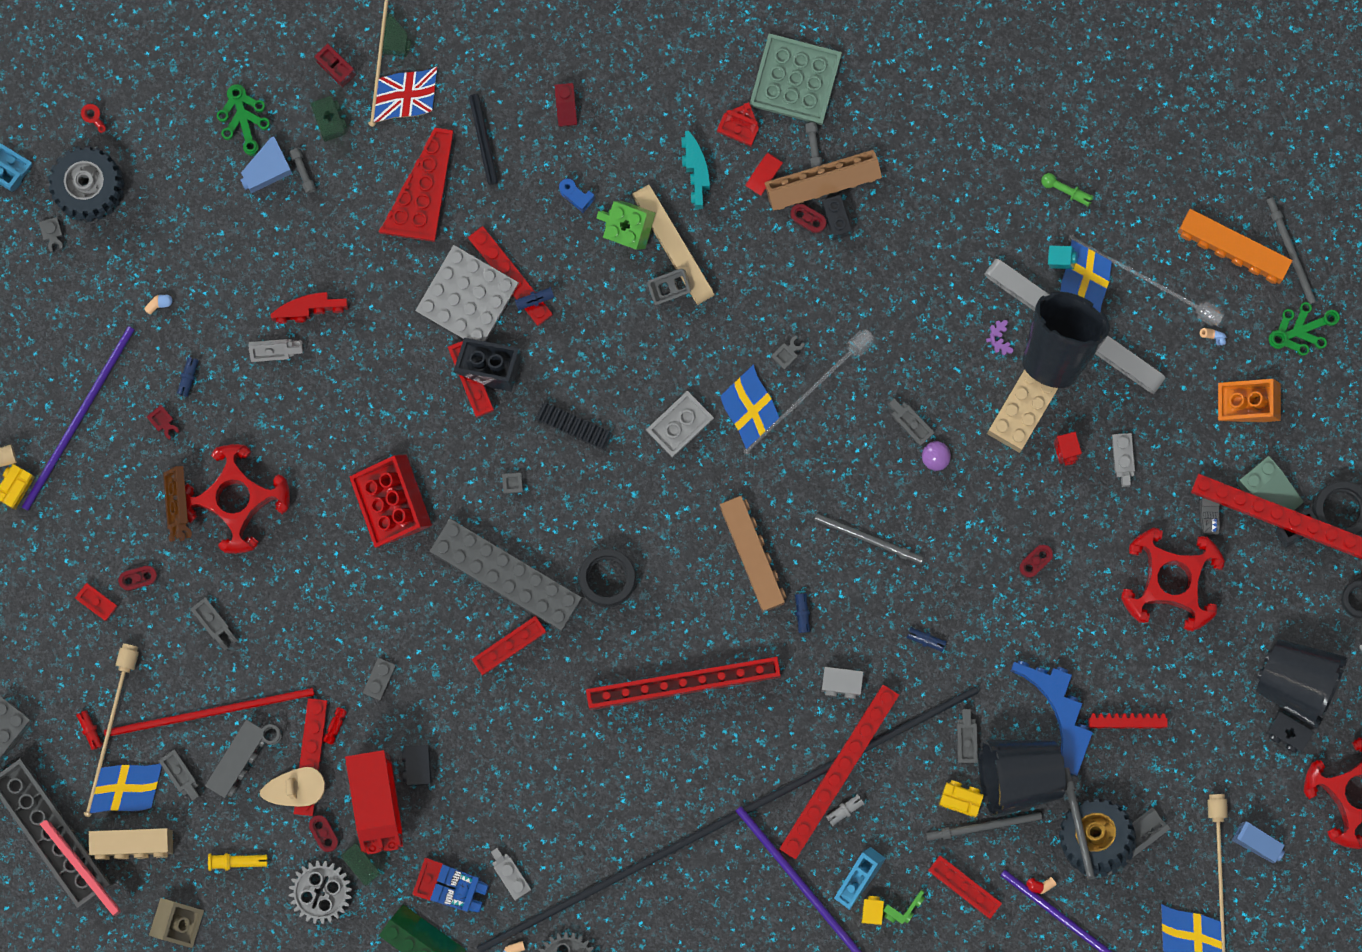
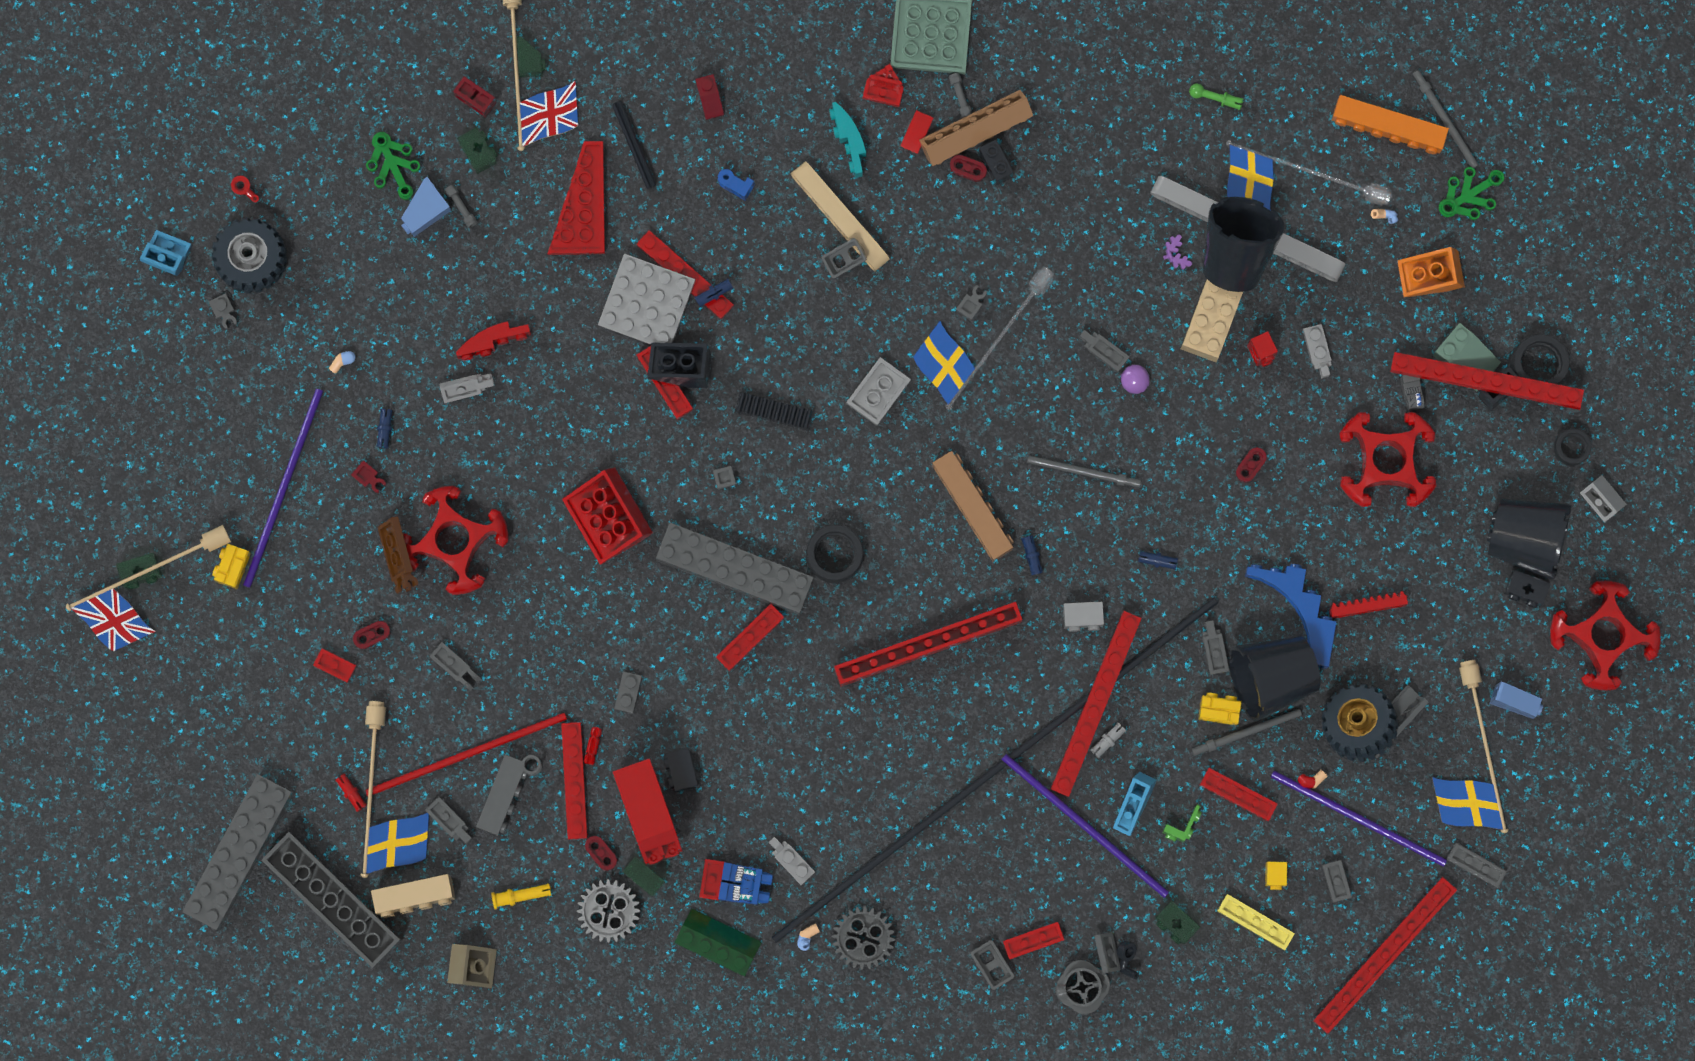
camera: 15 degrees left, 0 degrees up
coral tile [40,820,121,916] -> none
tan shield [260,767,325,807] -> none
bright green hinge [597,201,656,250] -> none
yellow brick [861,896,884,925] -> none
teal brick [1048,246,1078,269] -> none
dark grey bar [1065,768,1095,879] -> none

